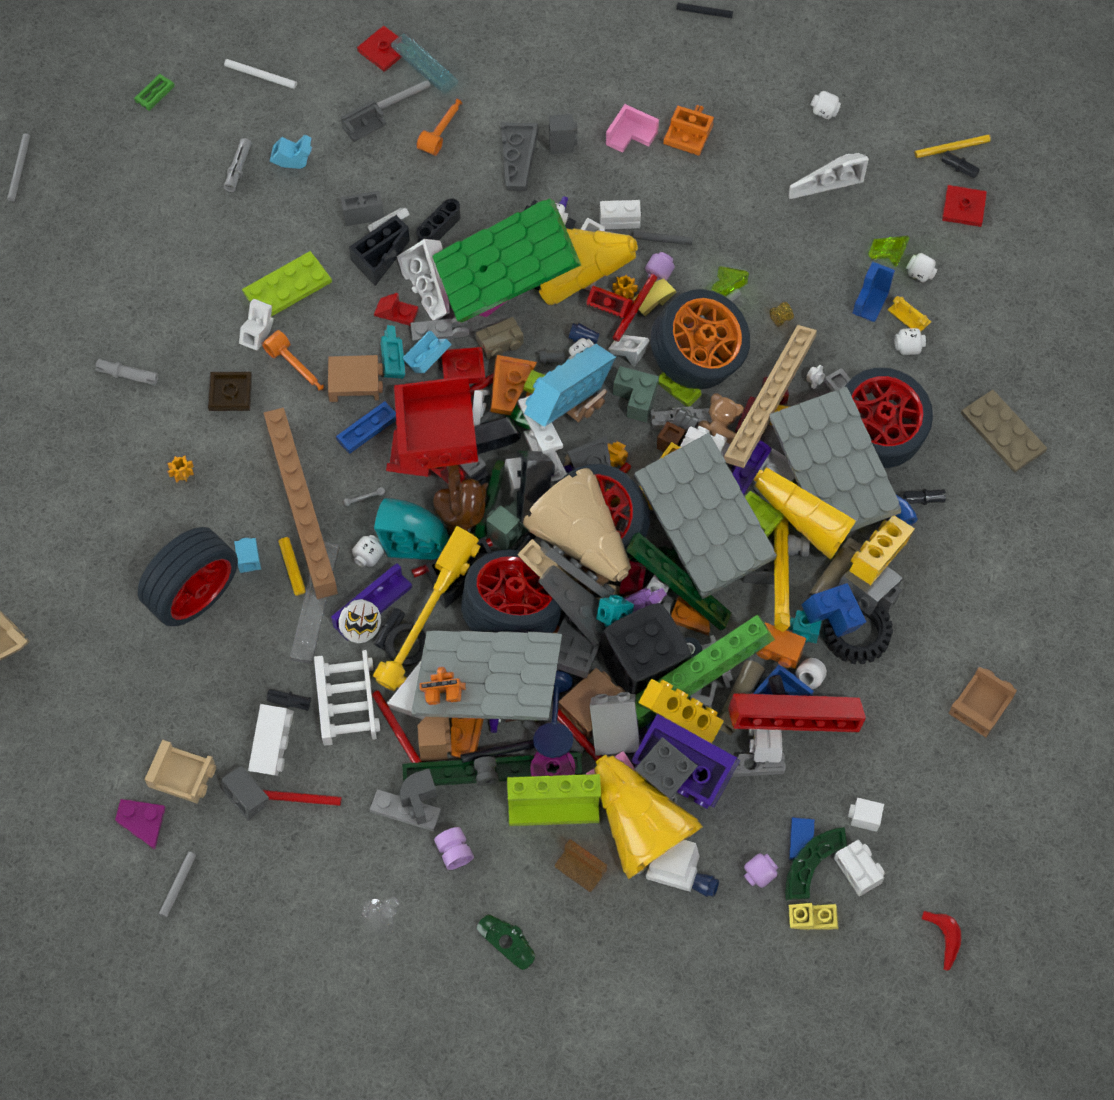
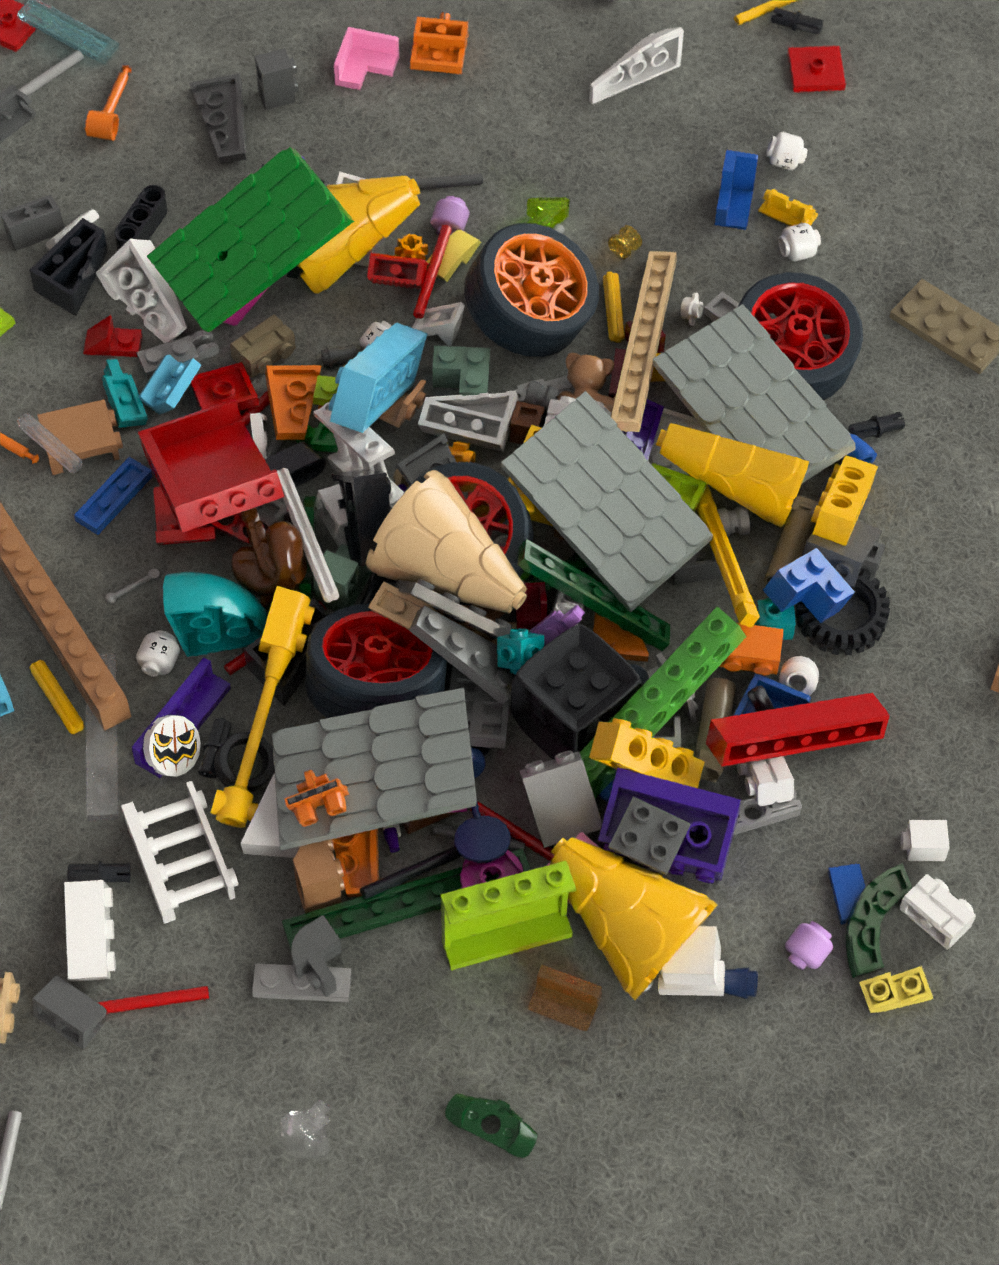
camera: 15 degrees left, 5 degrees down
red piece [372,691,422,763] -> none
lavender wheel [434,827,474,870] -> none
dark grey wheel [474,757,499,786] -> none
medium nougat panel [558,668,625,739] -> none
dark blue cone [568,322,600,345] -> none
white brick [600,200,641,229] -> none
lime slope [659,372,702,407] -> none
clear neon green slope [868,236,910,267] -> none
none -> clear axle [17,413,83,473]
none -> white axle [277,468,339,603]
none -> white wedge [418,391,519,452]
none -> yellow axle [603,271,625,343]

